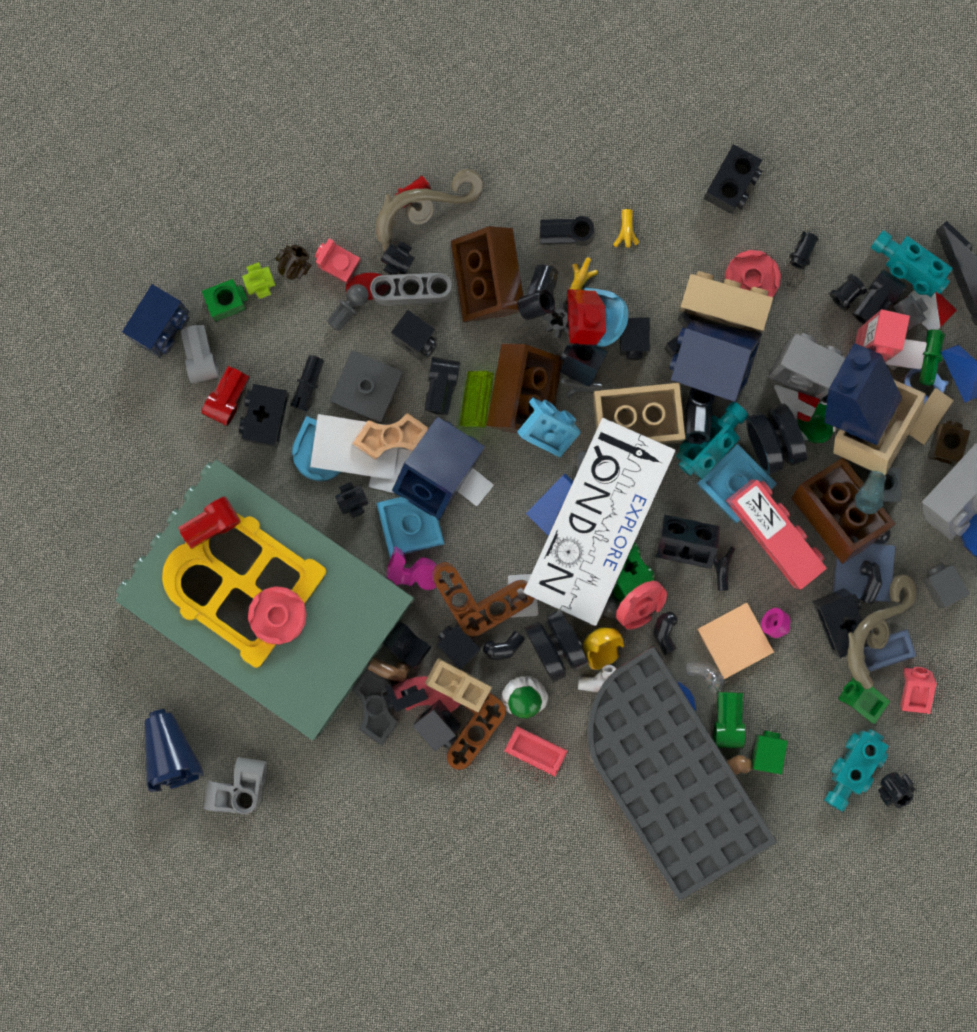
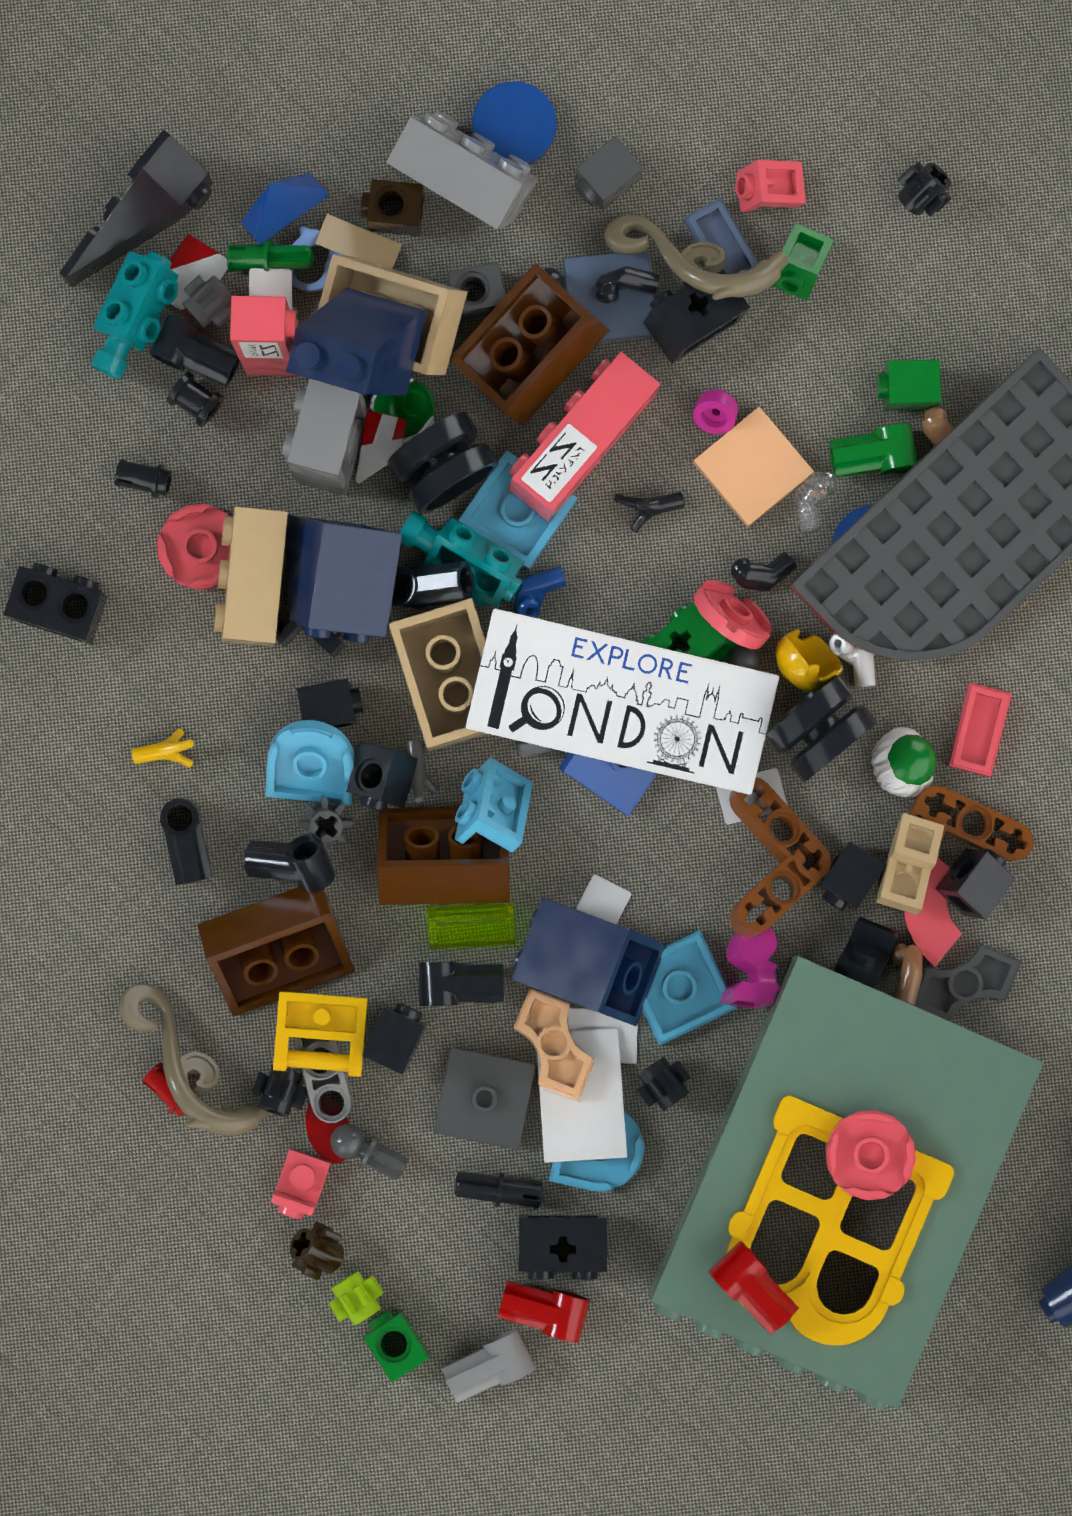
camera: 100 degrees left, 0 degrees up
dark blue brick [122,284,190,358] -> none
black bracket [382,683,428,712] -> none
black arm [483,630,525,660] -> none
yellow bar [566,257,598,296] -> none
red slope [567,289,606,345] -> none
black brick [656,514,720,569] -> none
teal brick [823,729,889,812] -> none
clear light blue cone [855,471,886,514] -> none
none -> yellow plate [273,991,368,1077]
none -> blue arm [513,566,567,618]

